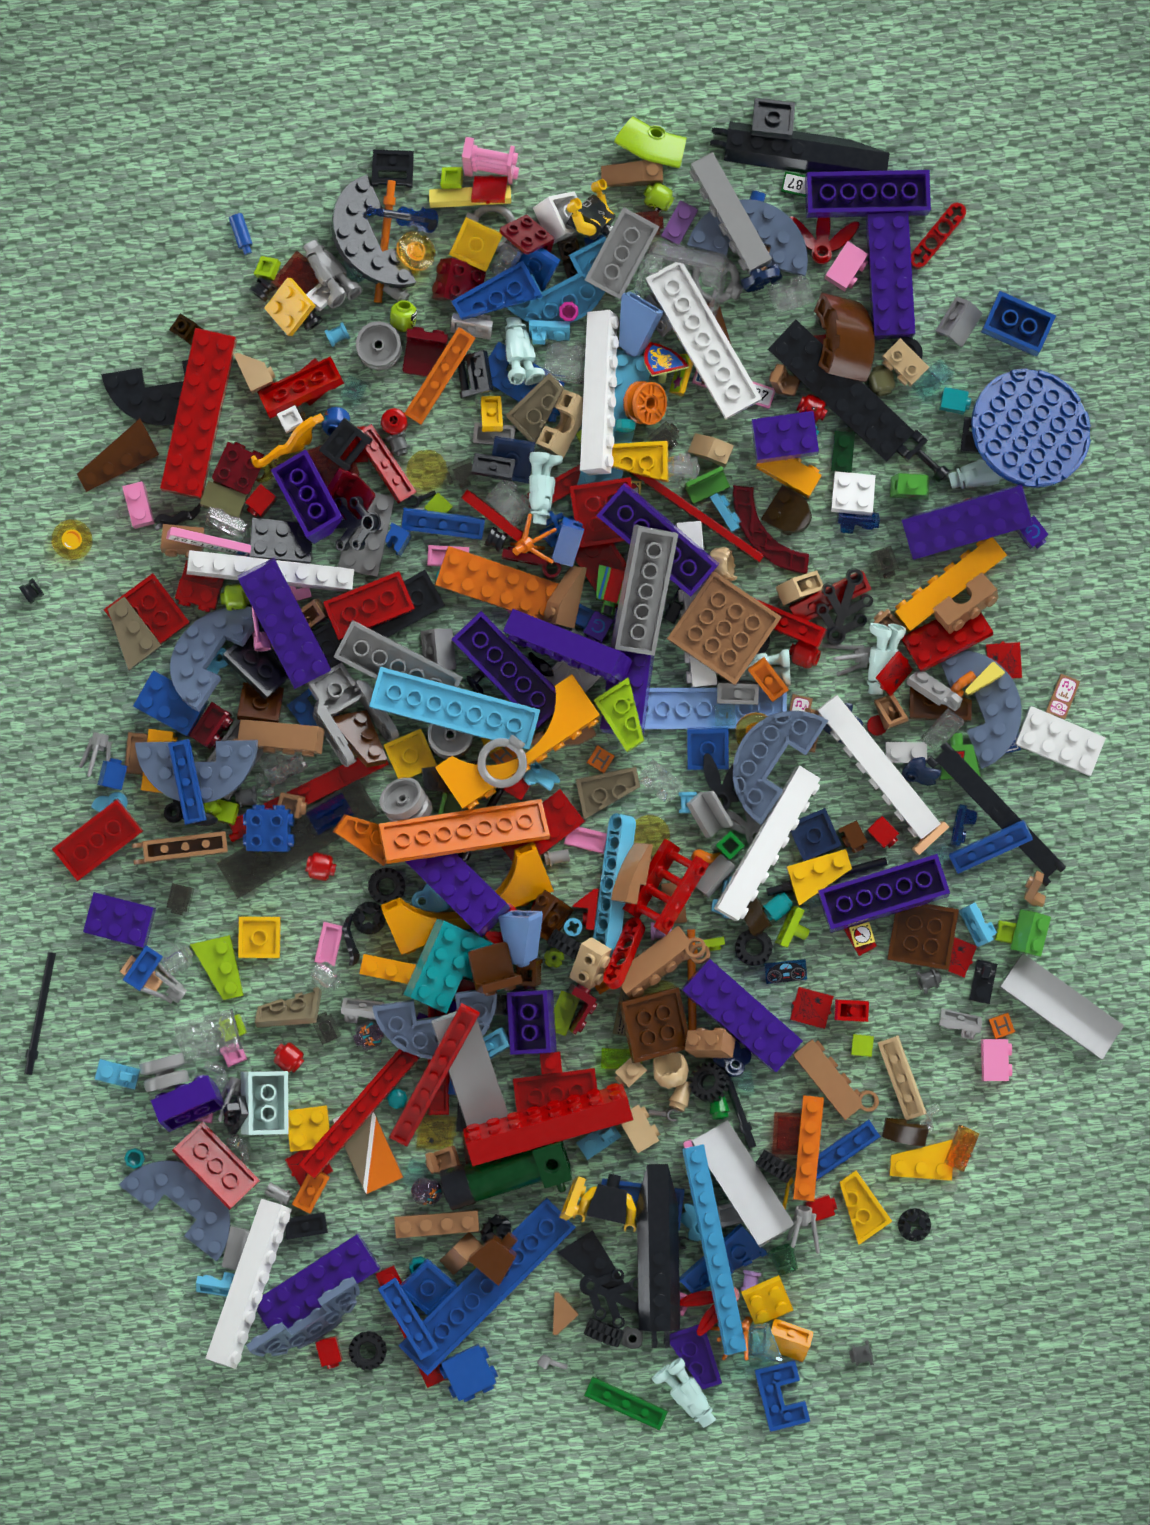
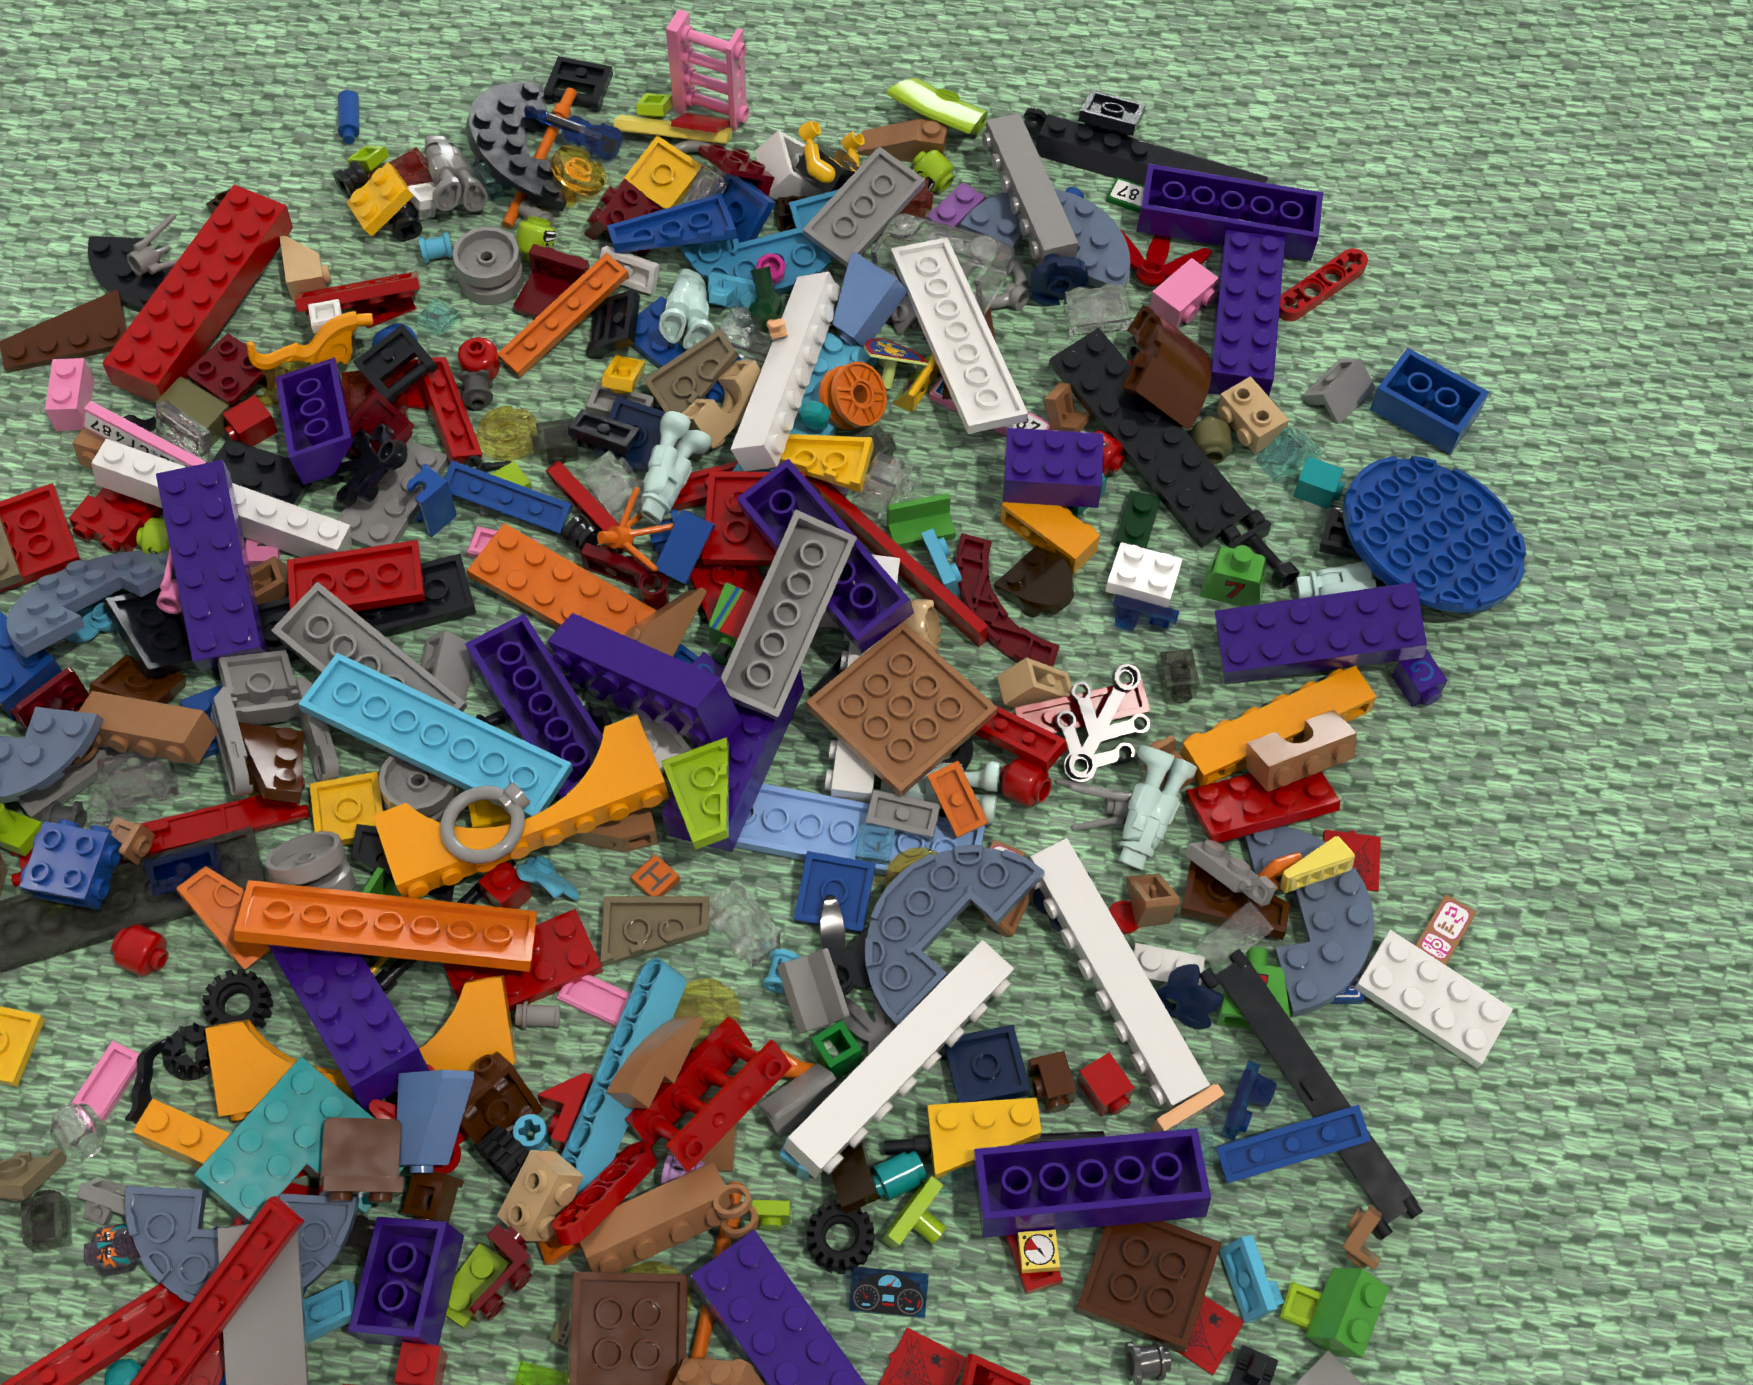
camera: 10 degrees right, 25 degrees down
medium azure plate [411,884,450,912] -> none
lime plate [544,948,564,968] -> none
tan slope [688,433,734,467] -> none
red piece [876,651,913,697] -> none
none -> light grey plant [126,213,179,276]
none -> dark green arm [749,266,788,340]

